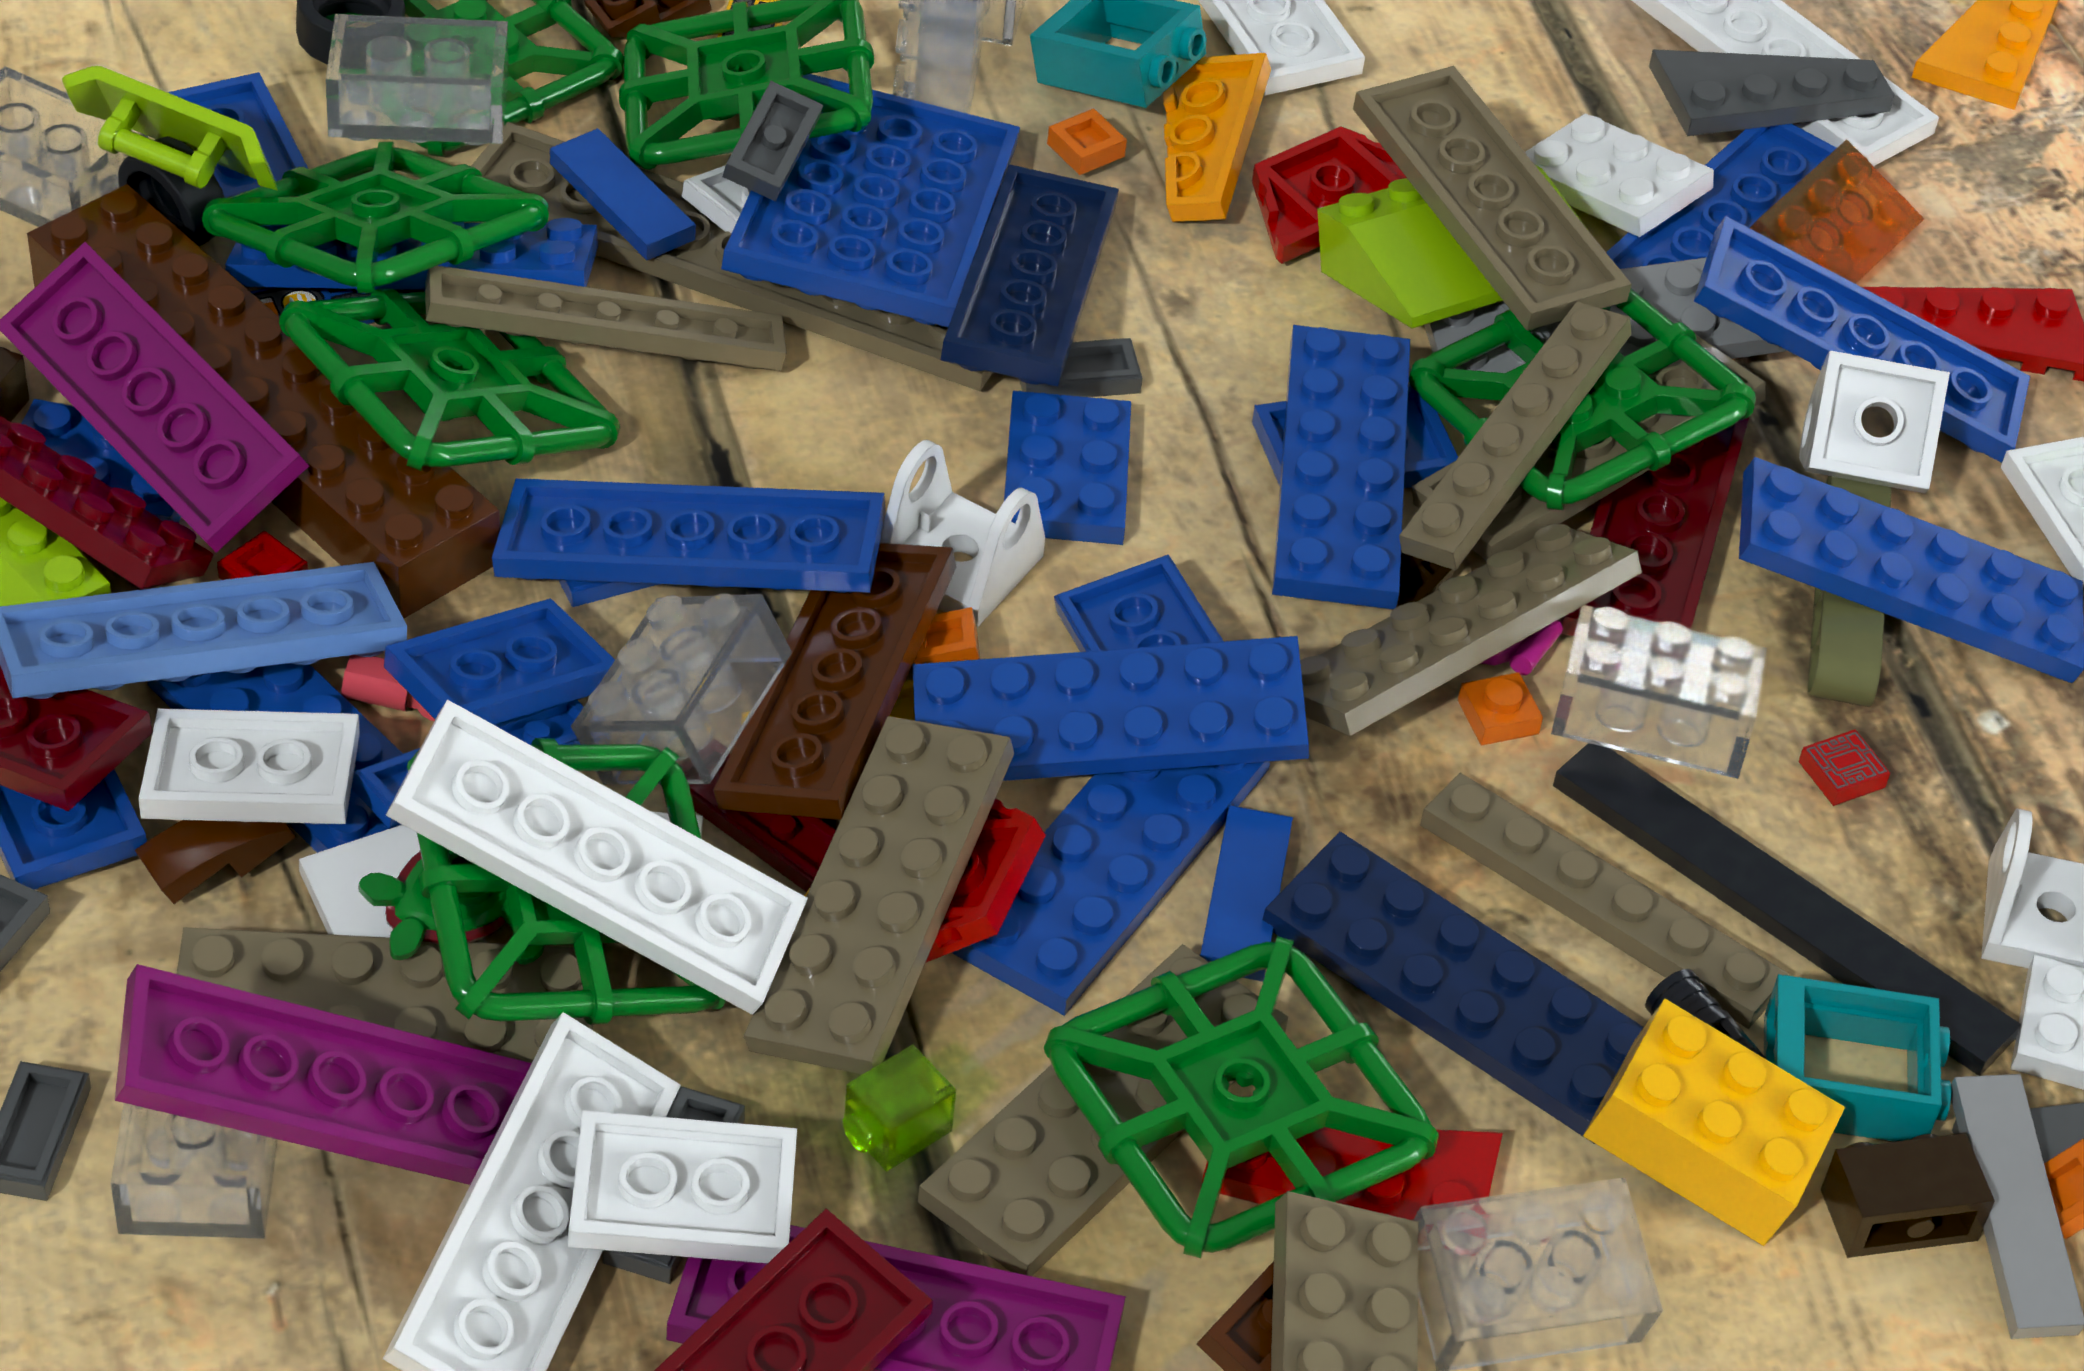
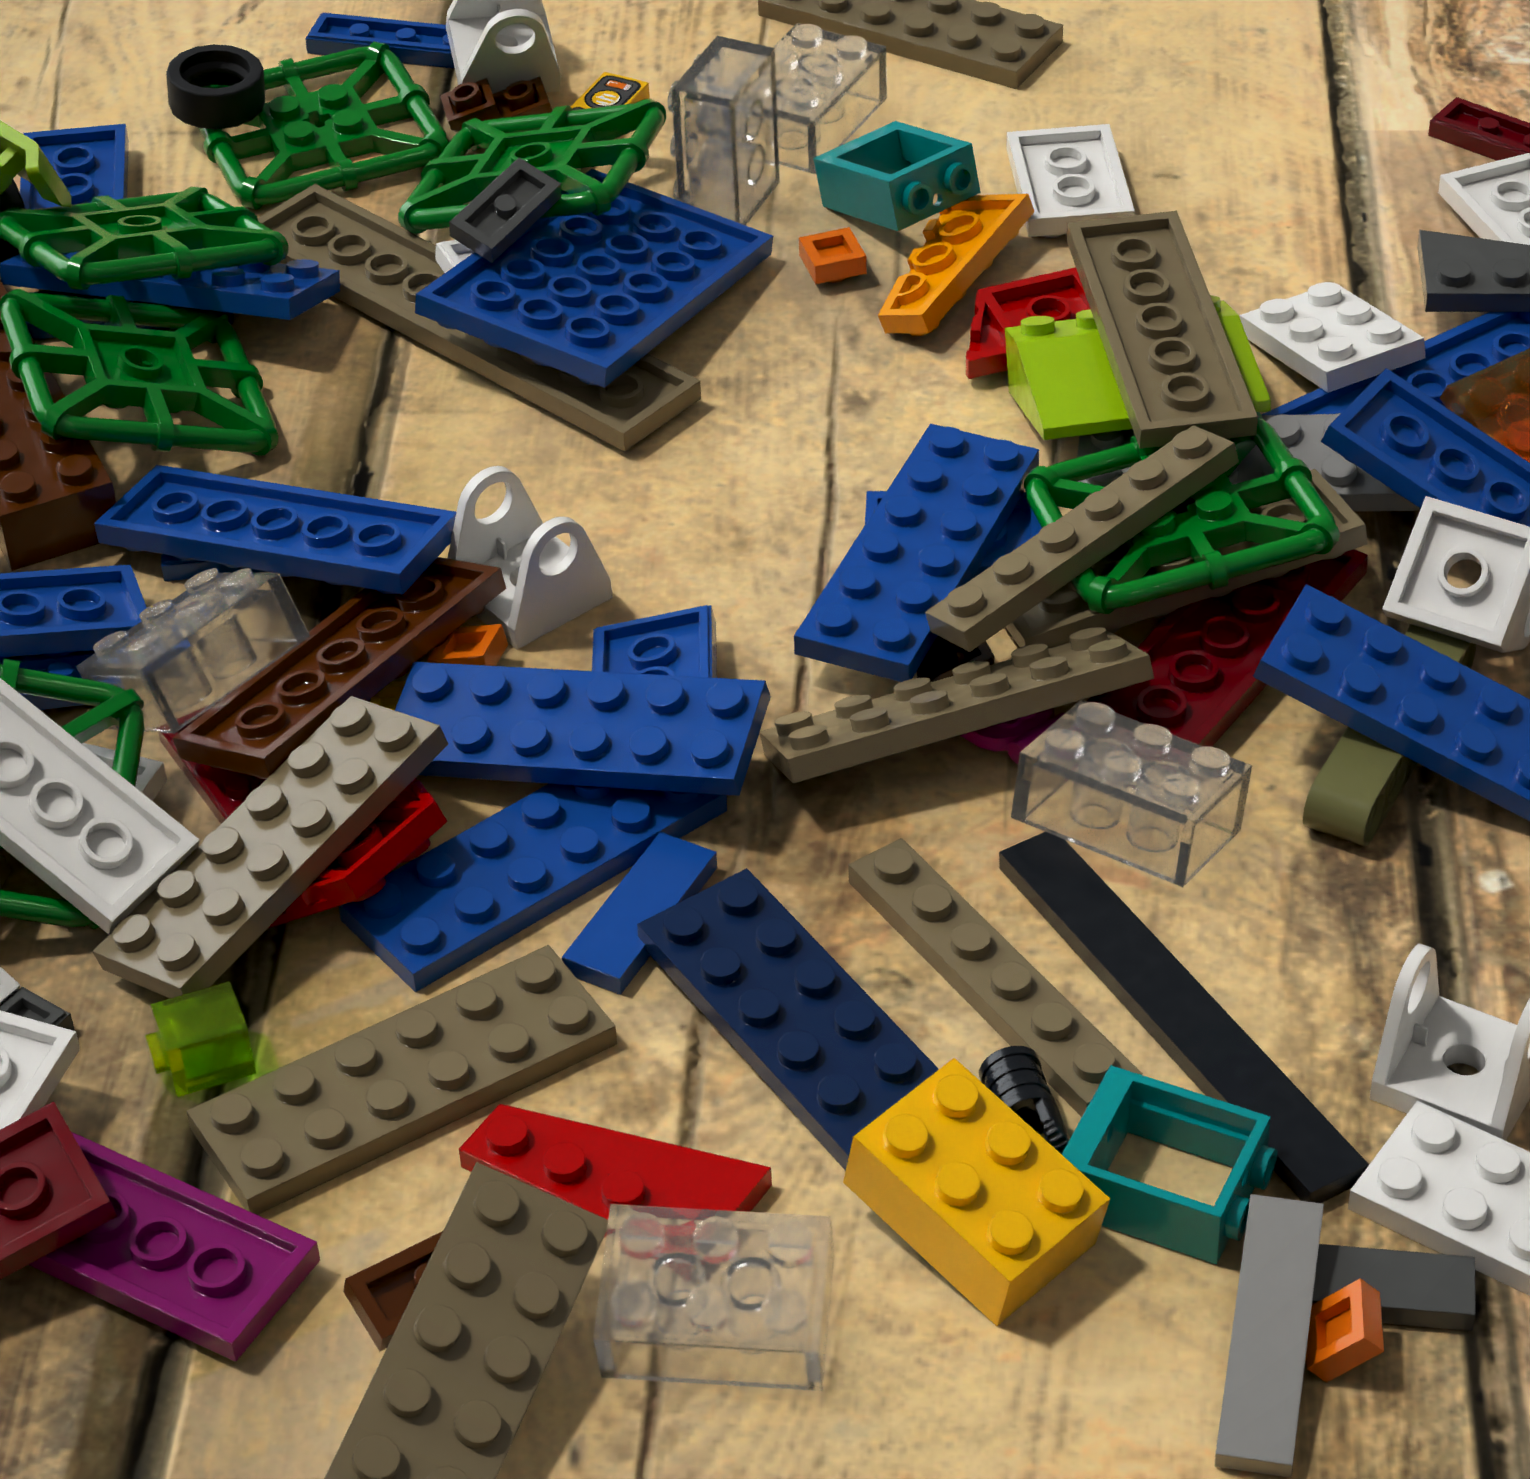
camera: 25 degrees right, 5 degrees down
clear brick [326,14,509,146] -> none
dark tan plate [425,266,787,371] -> none
blue tile [550,128,696,261] -> none
dark blue plate [940,164,1119,387] -> none
blue plate [1004,391,1131,545] -> none
dark grey tile [1019,338,1143,397] -> none
green plate [1044,936,1439,1258] -> none
orange plate [1458,672,1543,746] -> none
red tile [1798,729,1890,806] -> none
dark brown brick [1821,1133,1995,1258] -> none

